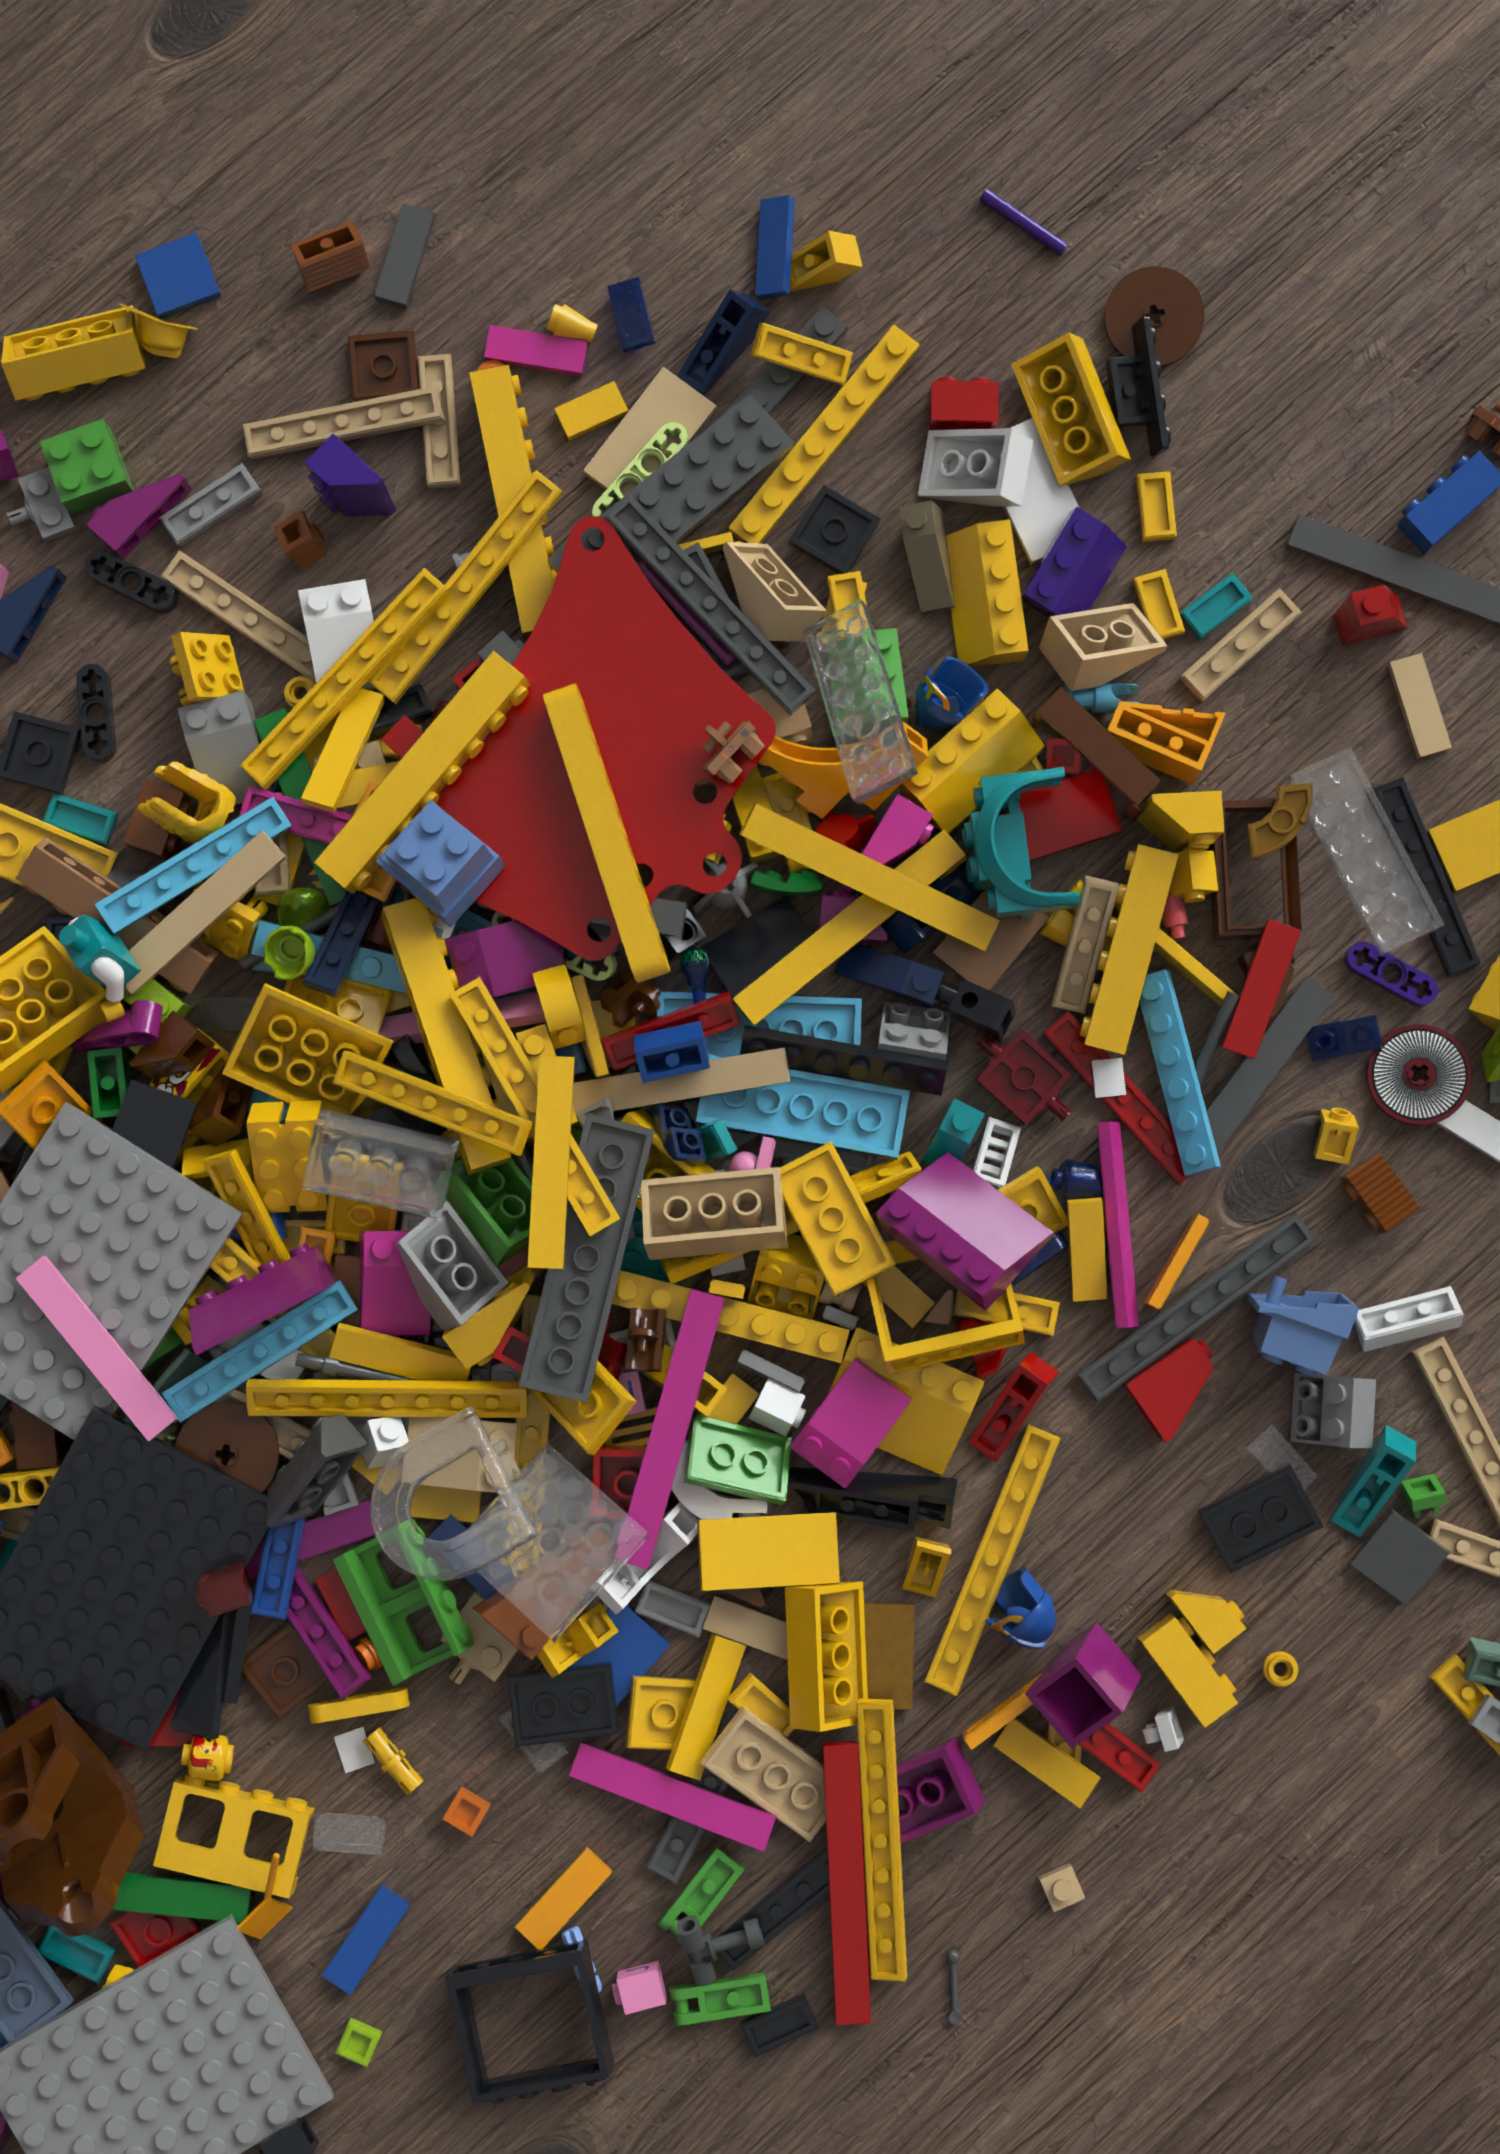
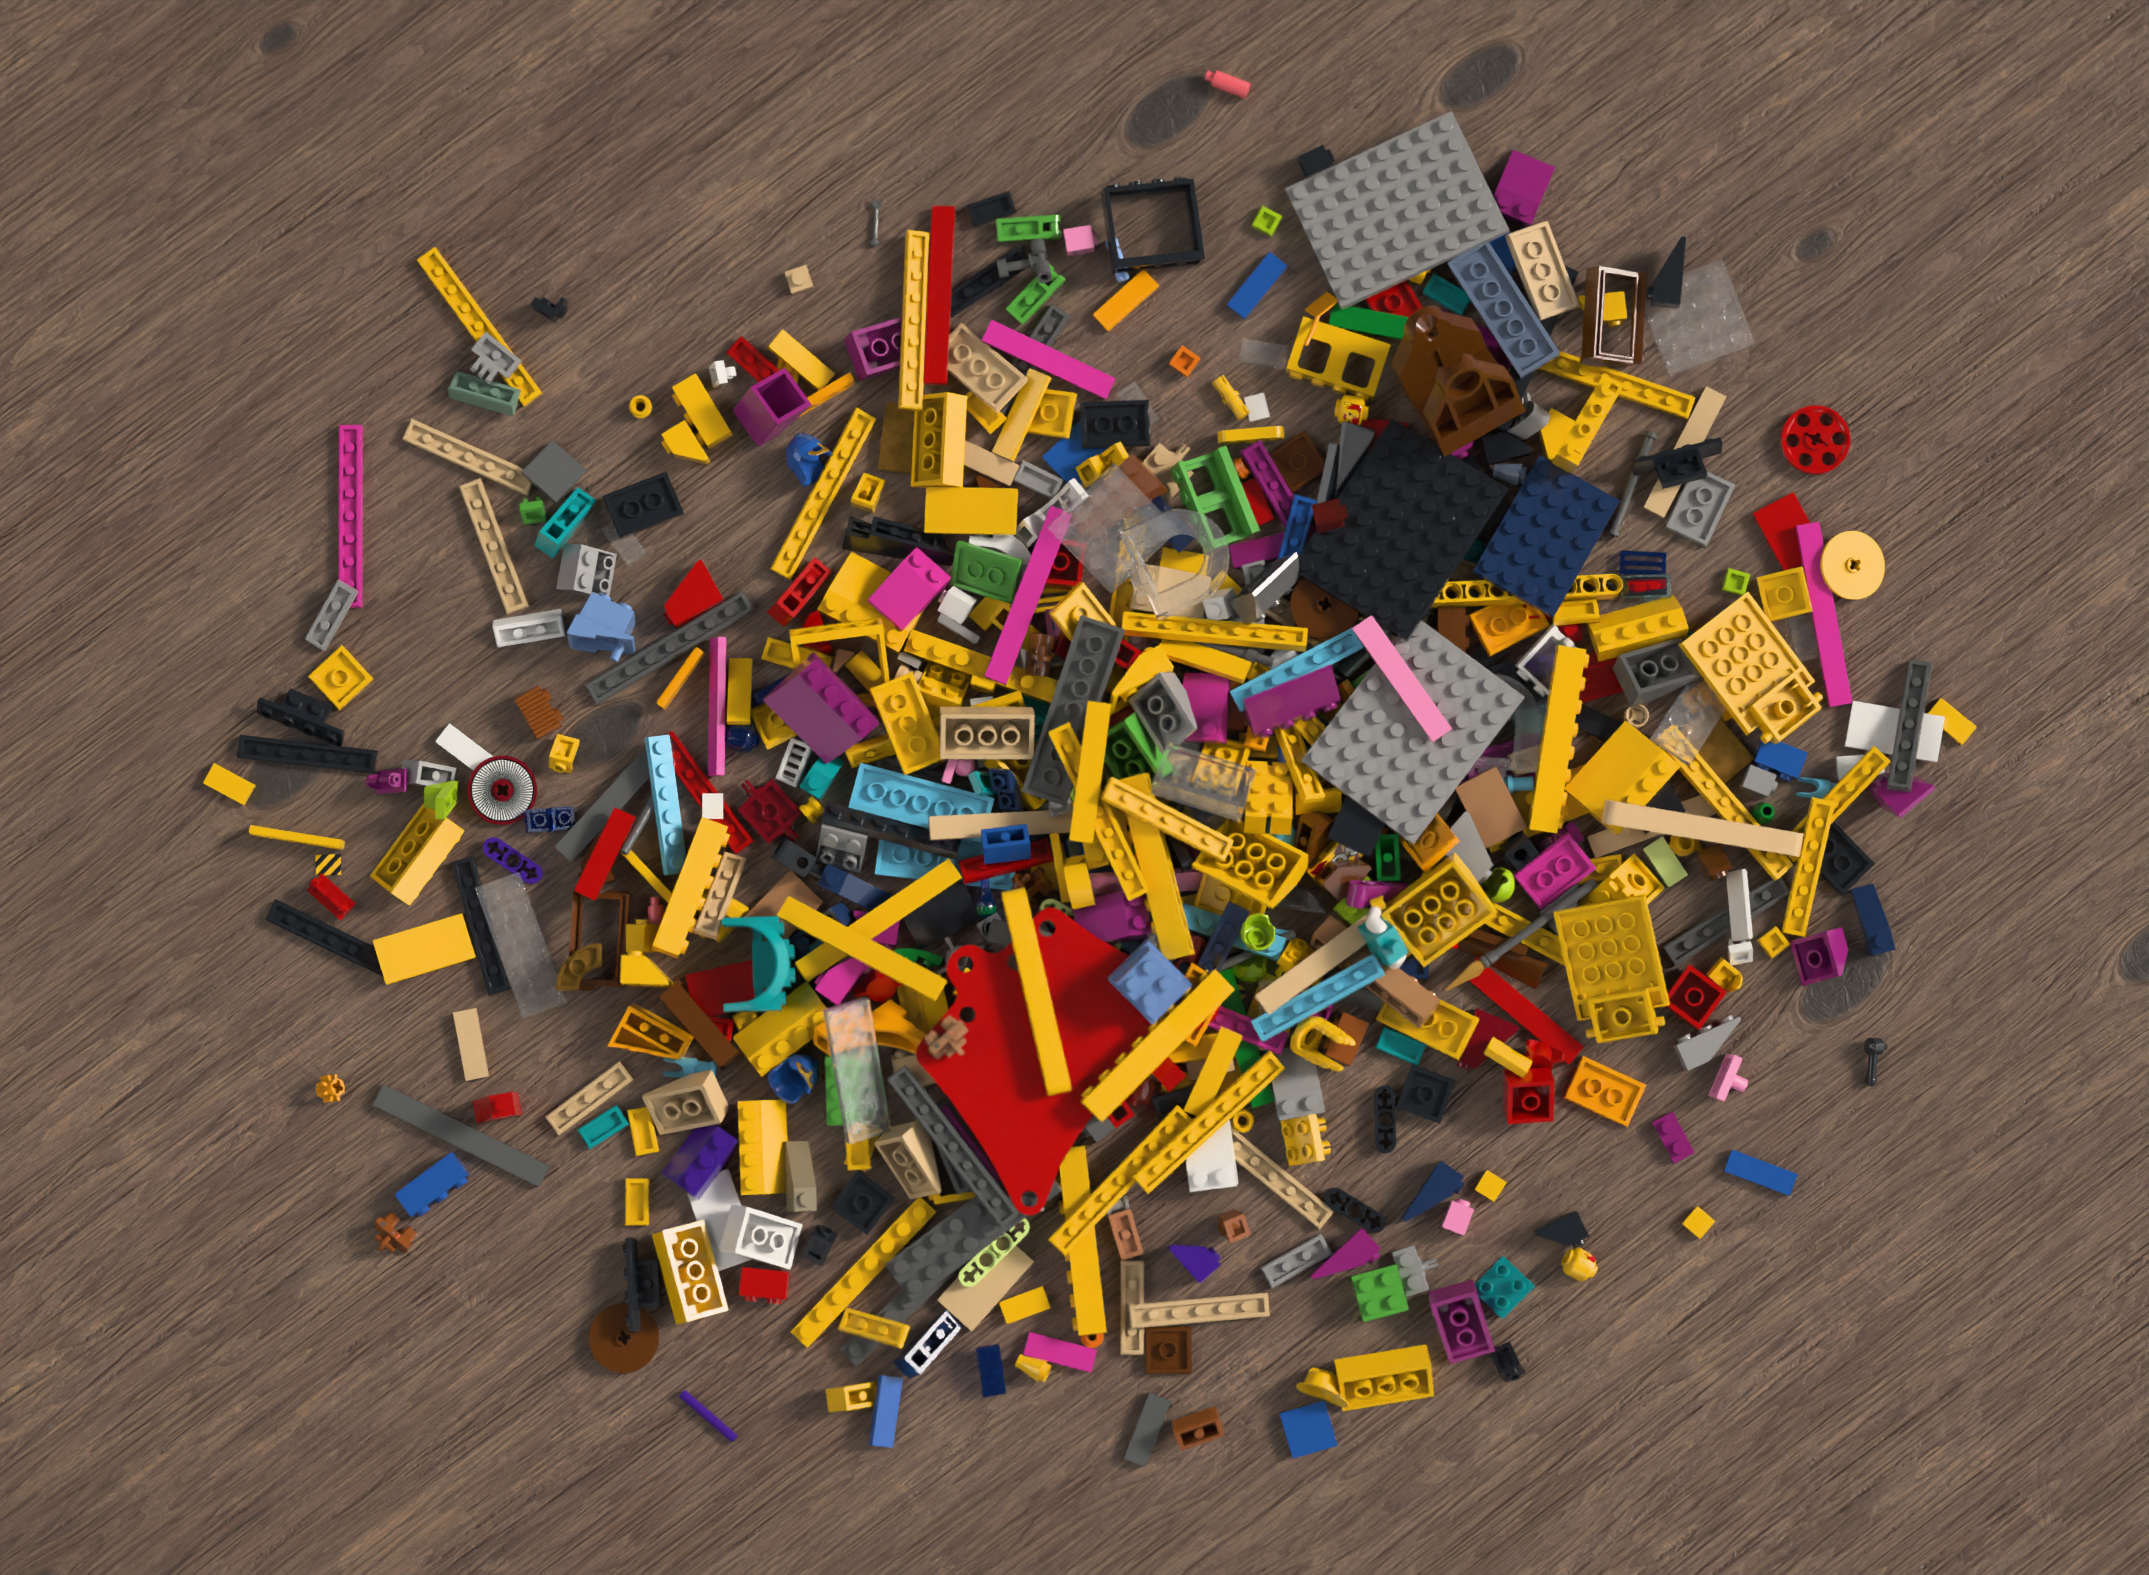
camera: 175 degrees left, 0 degrees up
none -> black bracket [530,297,568,323]
none -> yellow wheel [798,796,825,825]
none -> black bracket [802,1224,838,1266]
none -> nougat plate [1108,1209,1144,1260]

